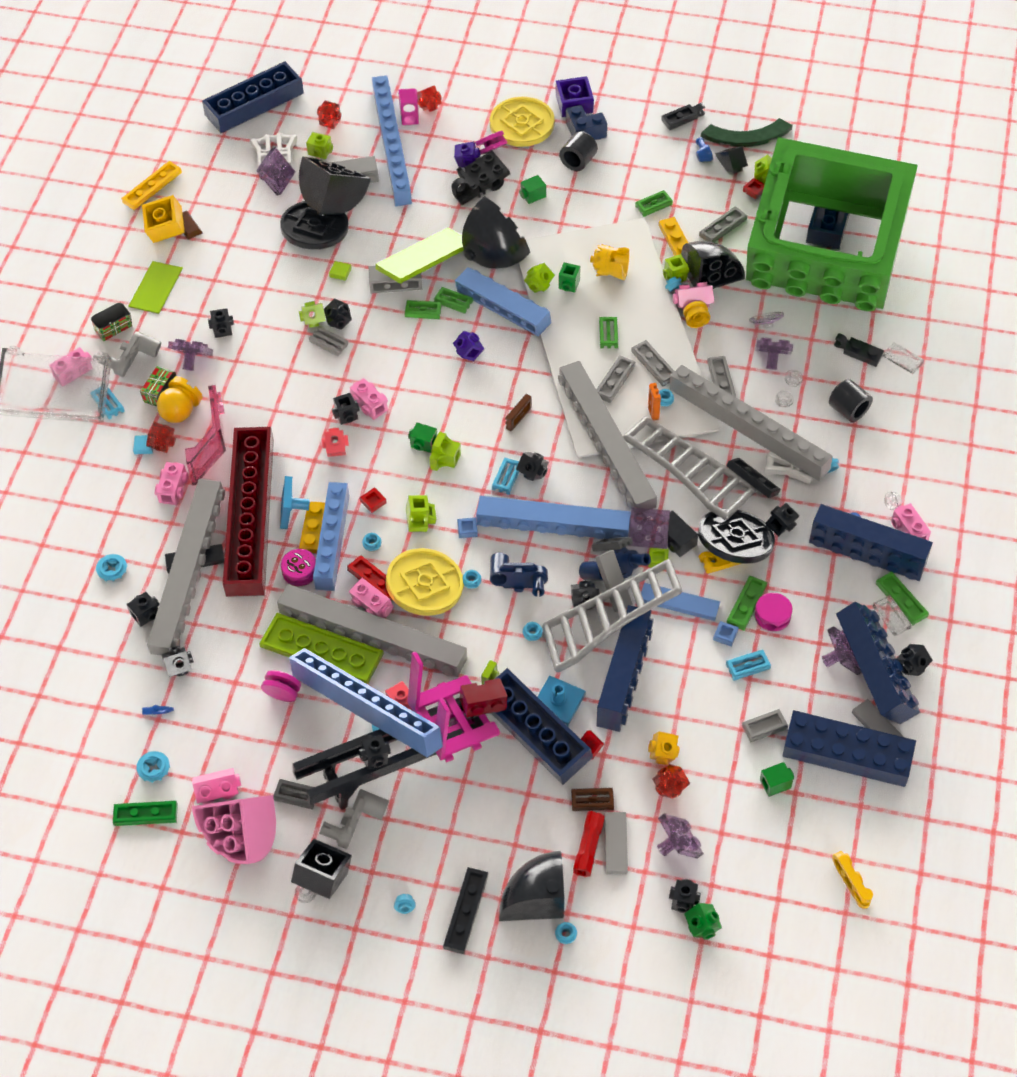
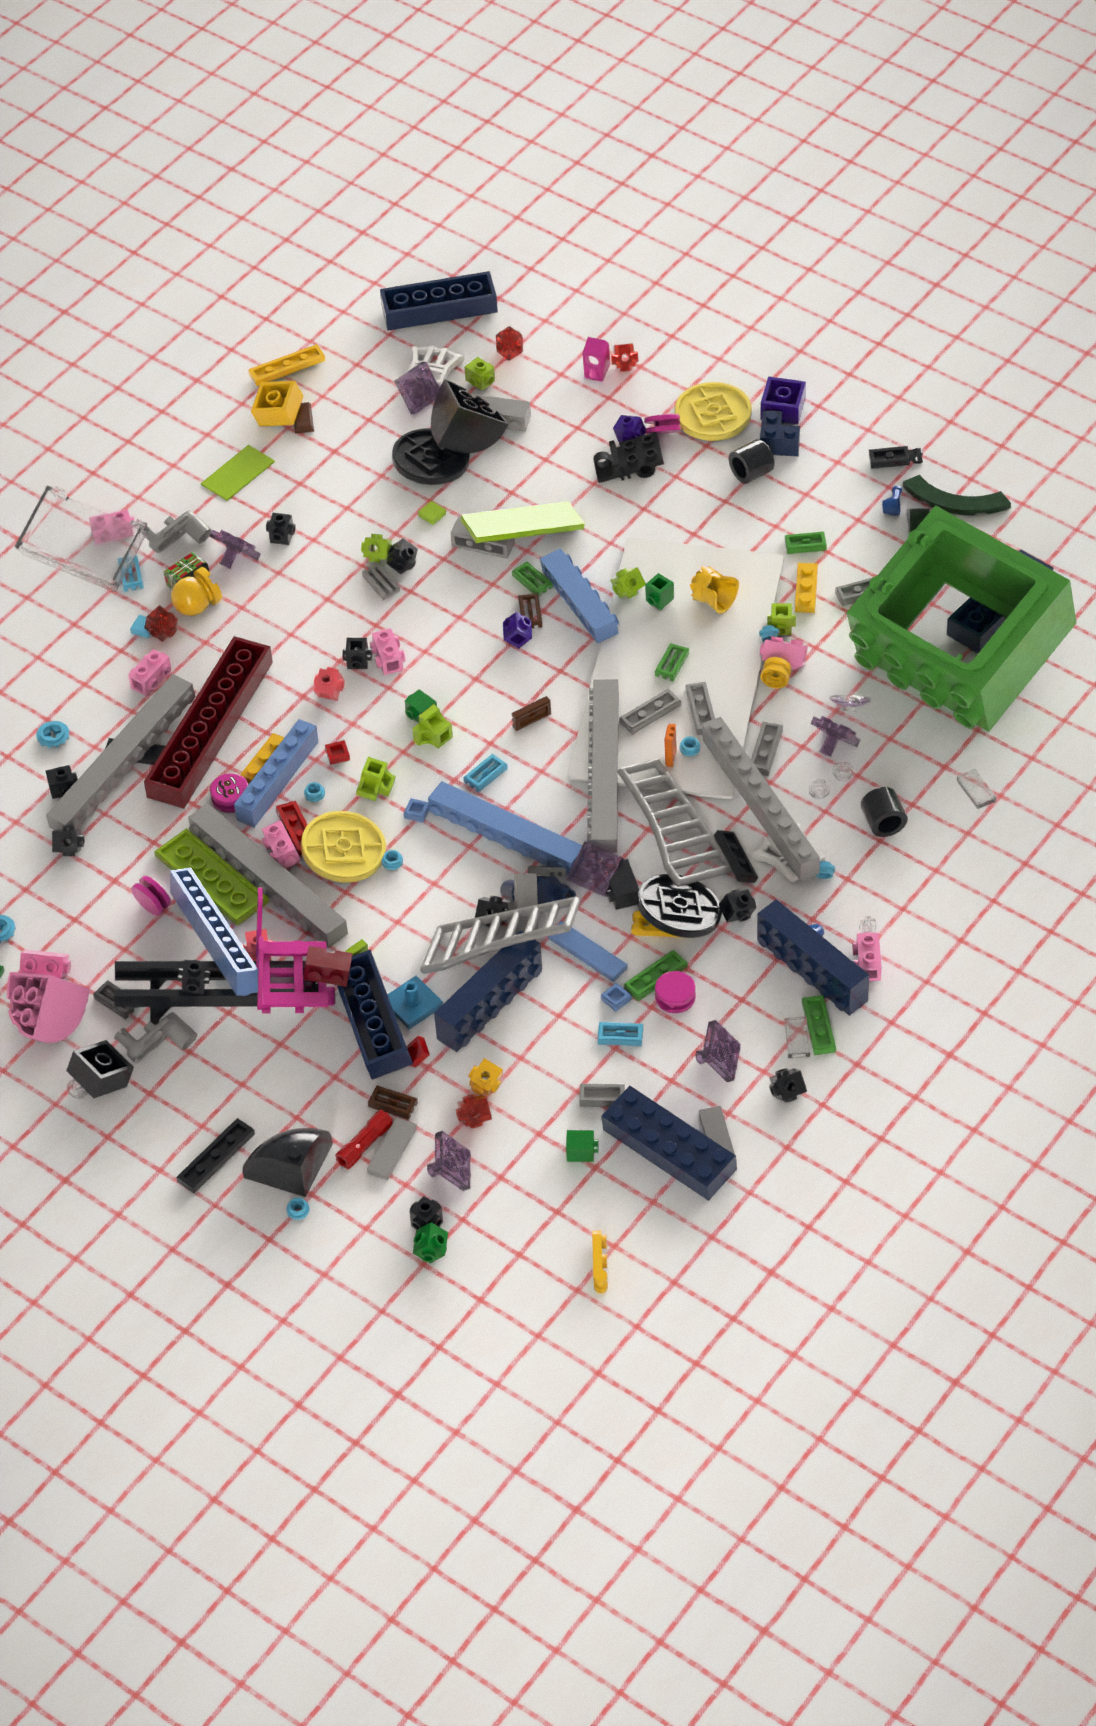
camera: 25 degrees right, 5 degrees down
piece [91,303,133,341] -> none
blue helmet [142,705,174,715] -> none
clear pink windscreen [185,385,226,486] -> none
dark azure tile [280,476,310,529] -> none
medium blue brick [372,75,412,207] -> none
medium azure plate [394,894,416,914] -> none
bright green tile [405,300,442,319] -> none
black brick [462,196,530,269] -> none
dark blue piece [490,552,548,597] -> none
black brick [516,452,549,481] -> none
green brick [519,175,546,204] -> none
medium azure plate [523,622,543,641] -> none
lime tile [648,548,669,568] -> none
black brick [681,241,745,289] -> none
black plate [834,333,884,367] -> none
dark blue brick [836,601,920,724] -> none
none -> reddish brown tile [518,593,542,628]

